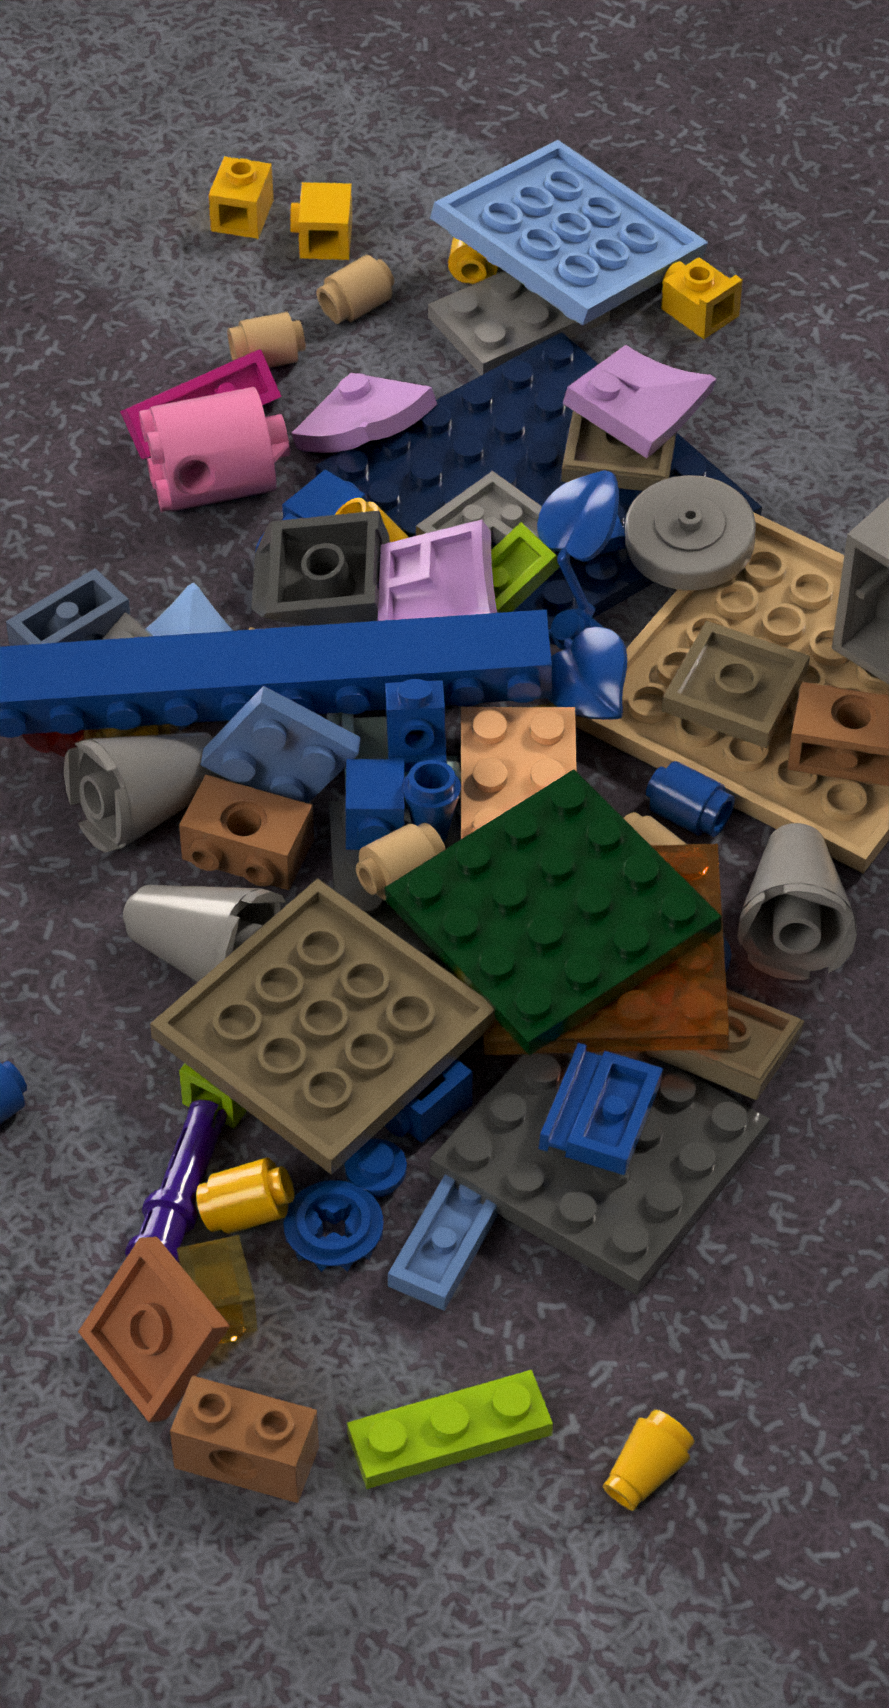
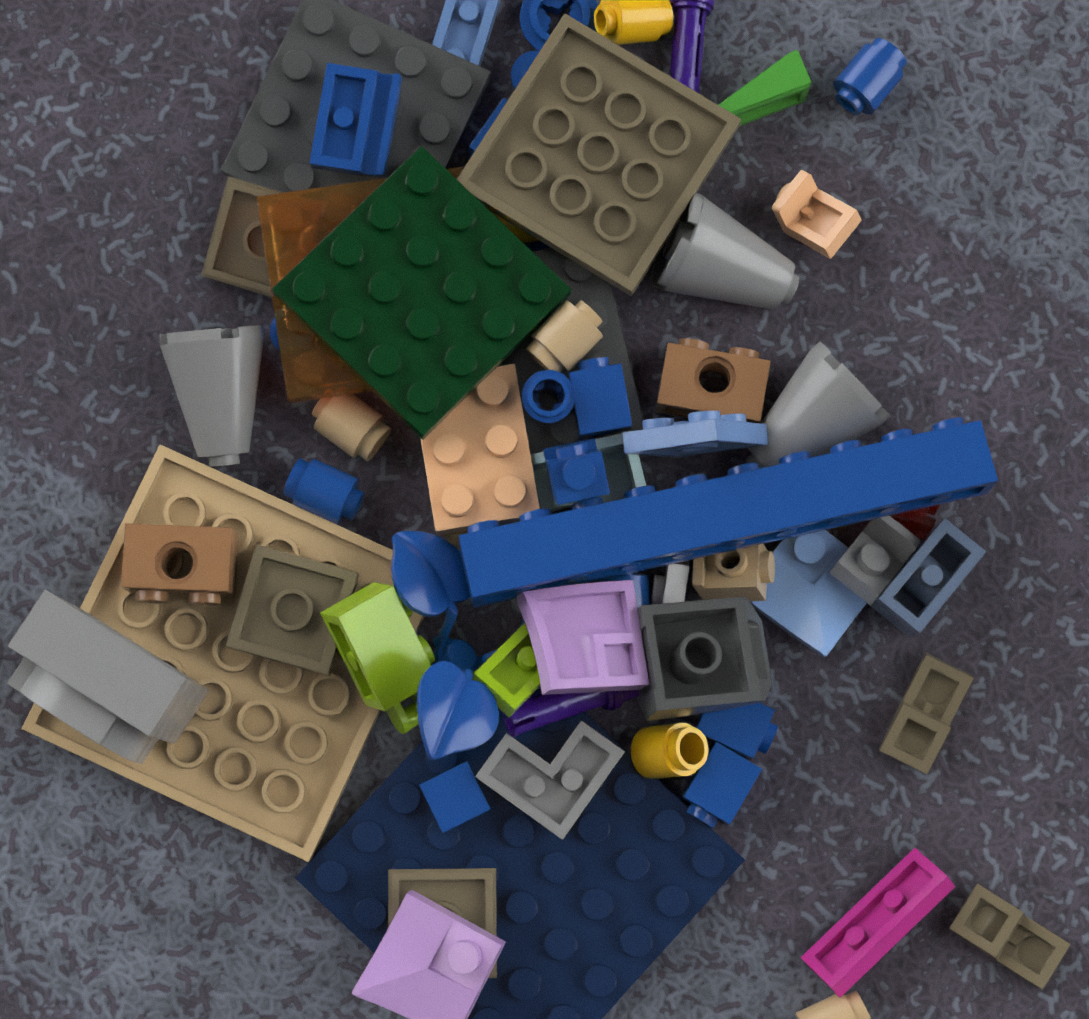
camera: 170 degrees right, 30 degrees up
bright pink cylinder [139,387,290,512] -> none
lavender plate [291,373,437,453] -> none
light grey wheel [625,475,756,590] -> none
none -> lime brick [320,582,435,734]
none -> bright green slope [718,50,812,126]
none -> light nougat bracket [772,170,862,259]
none -> dark tan slope [879,652,974,774]
none -> dark tan slope [949,883,1071,991]

